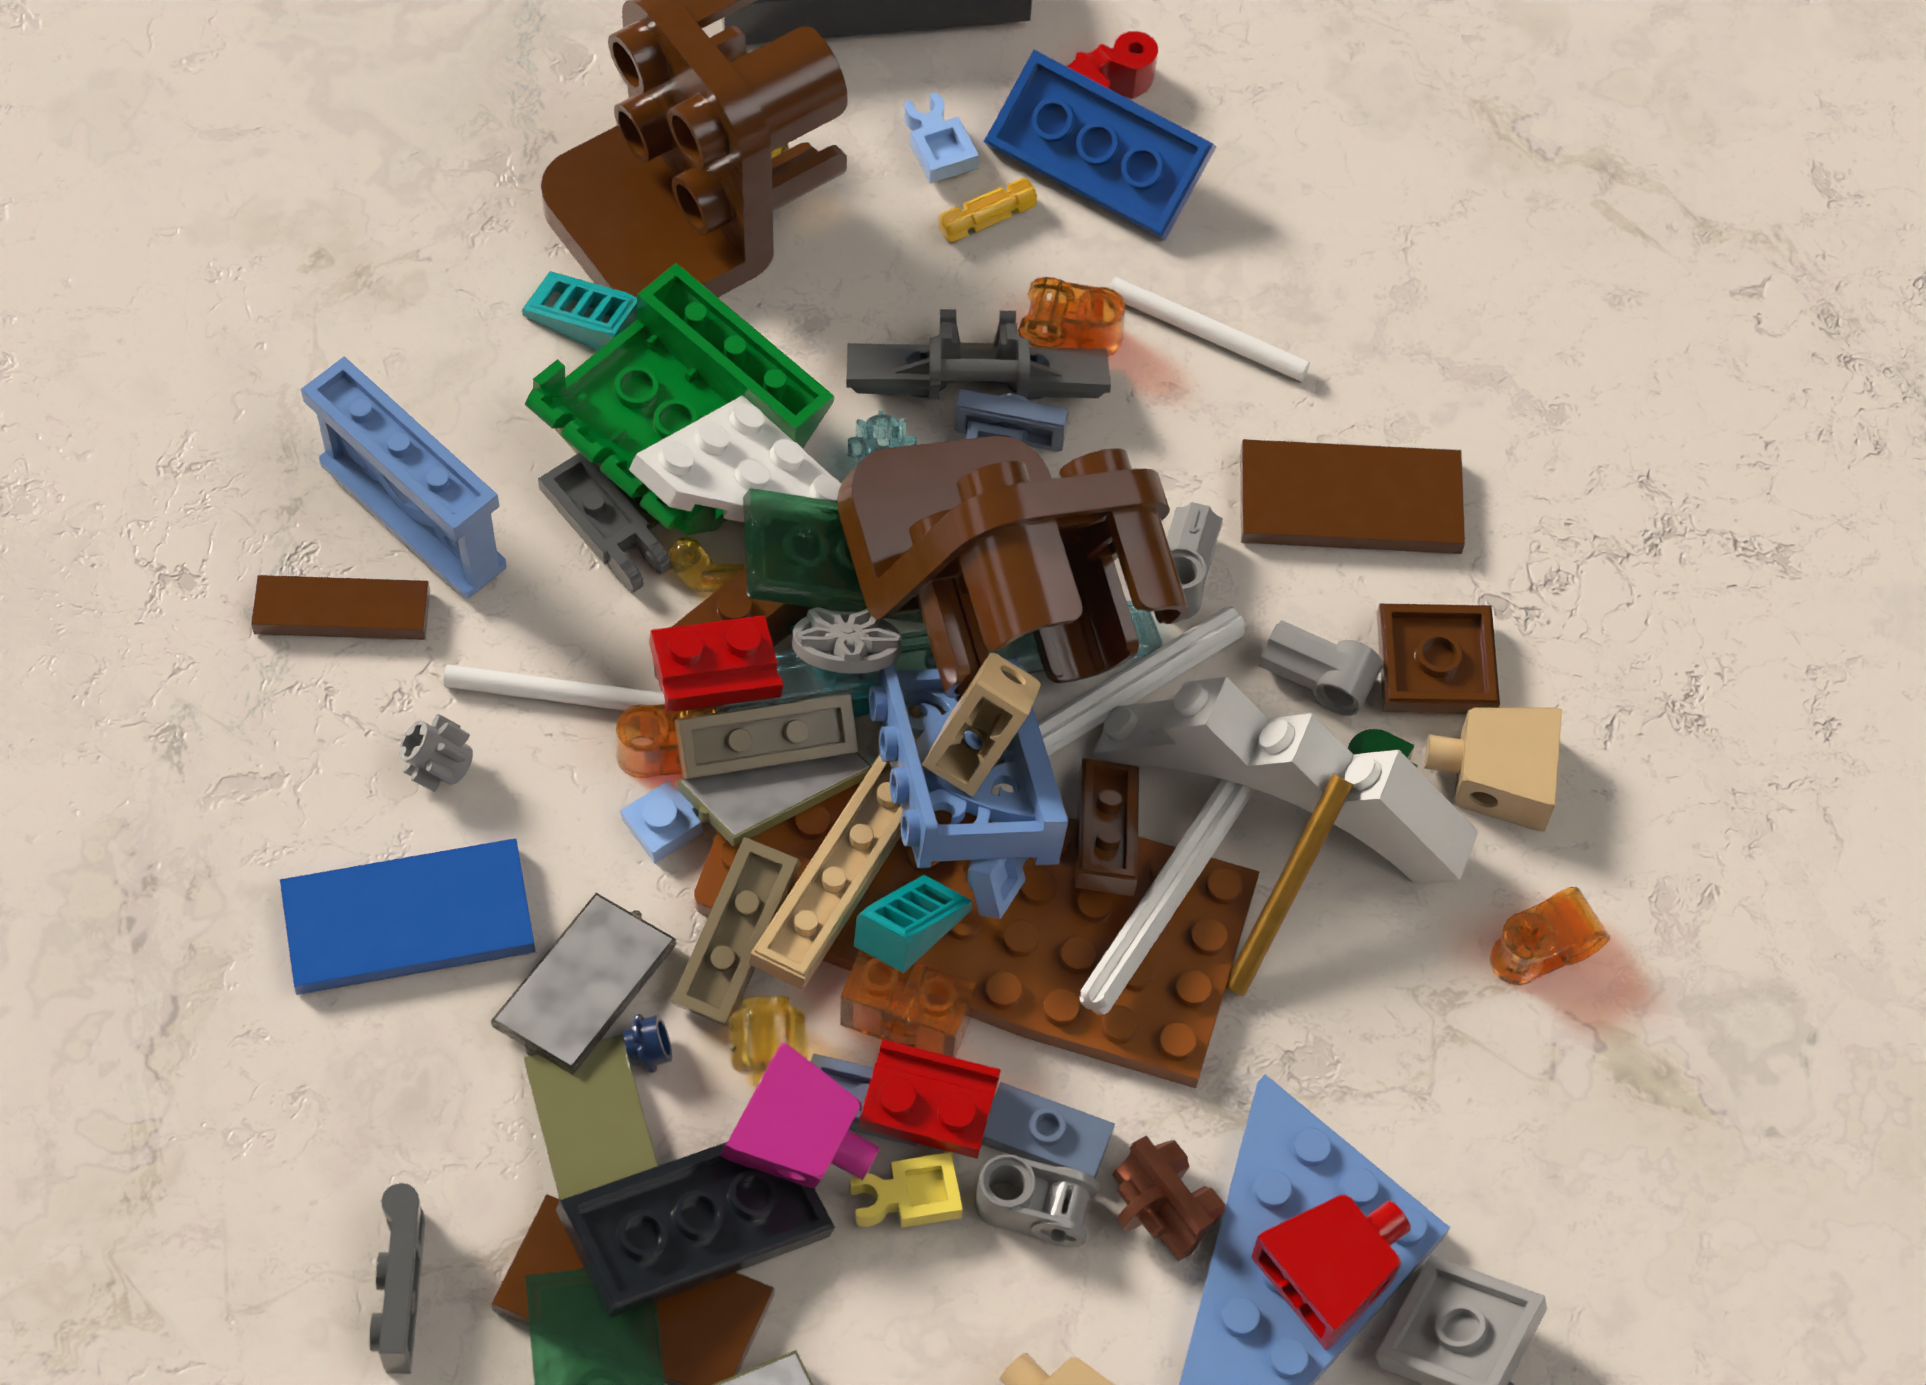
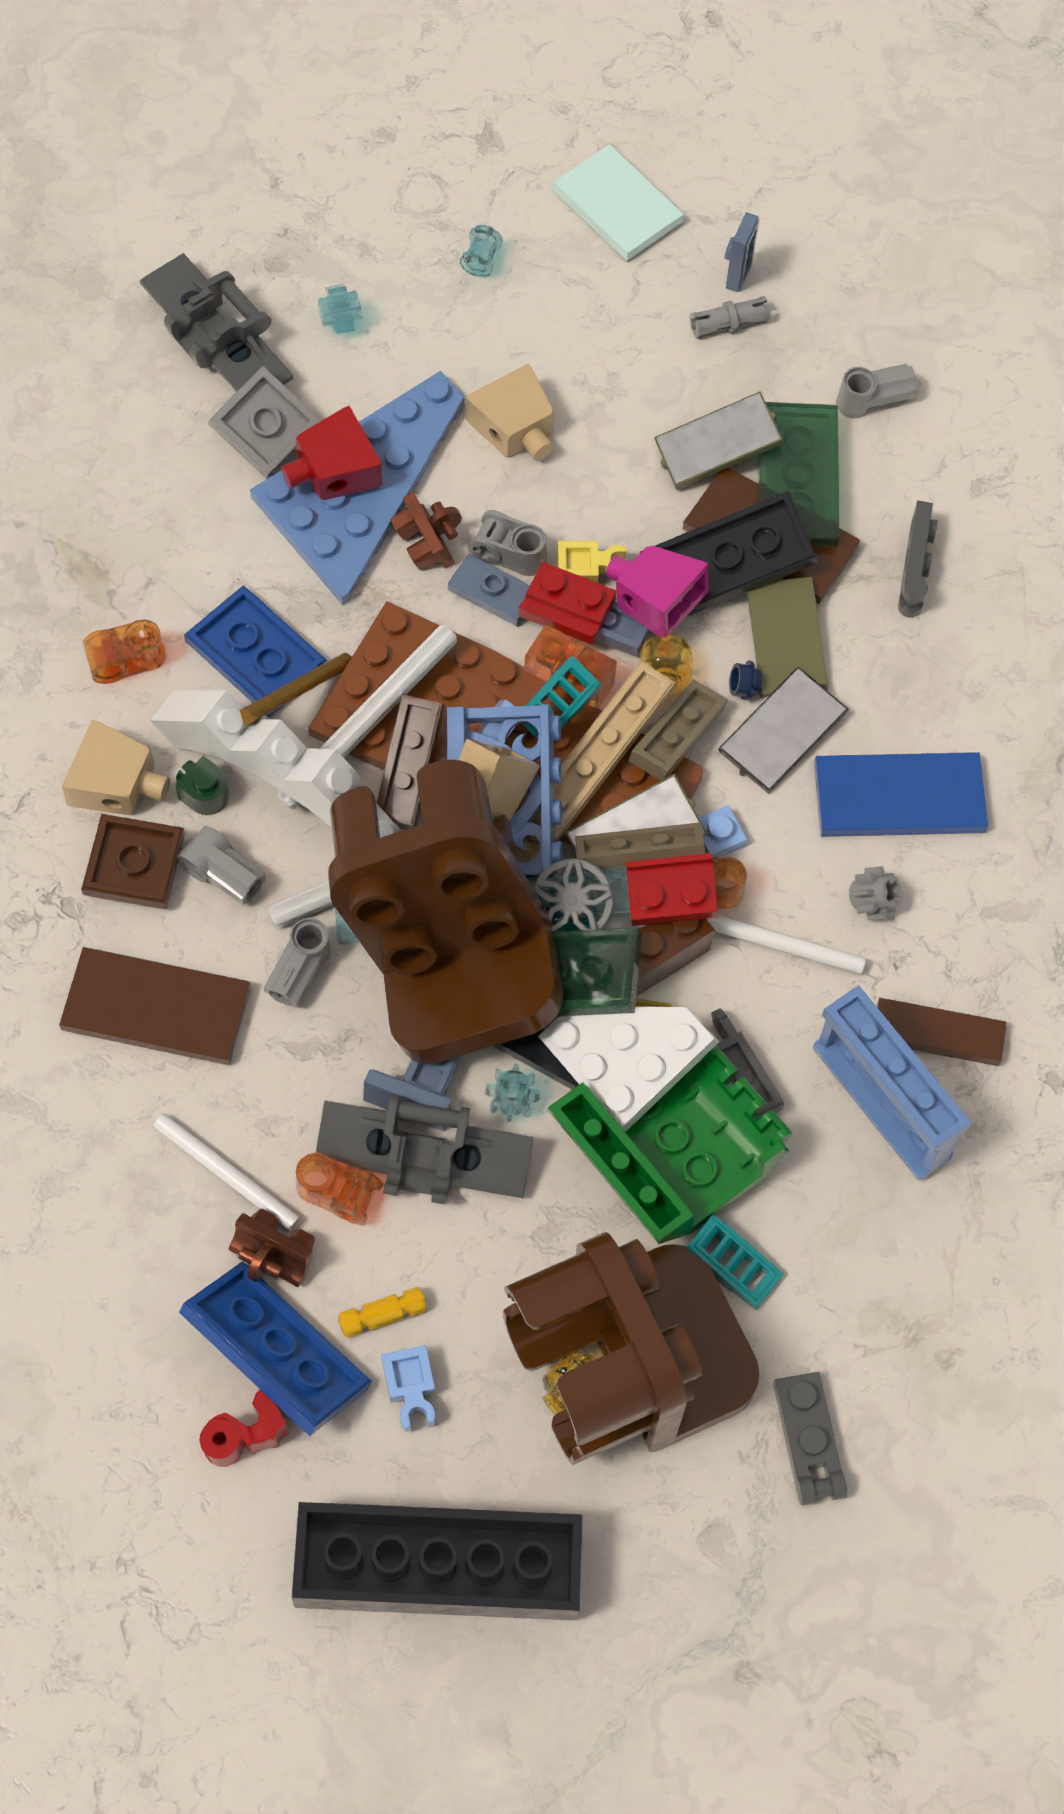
camera: 170 degrees left, 5 degrees up
none -> blue tile [184,585,328,718]
none -> copper hips [228,1208,315,1287]
none -> dark grey plate [773,1372,847,1506]

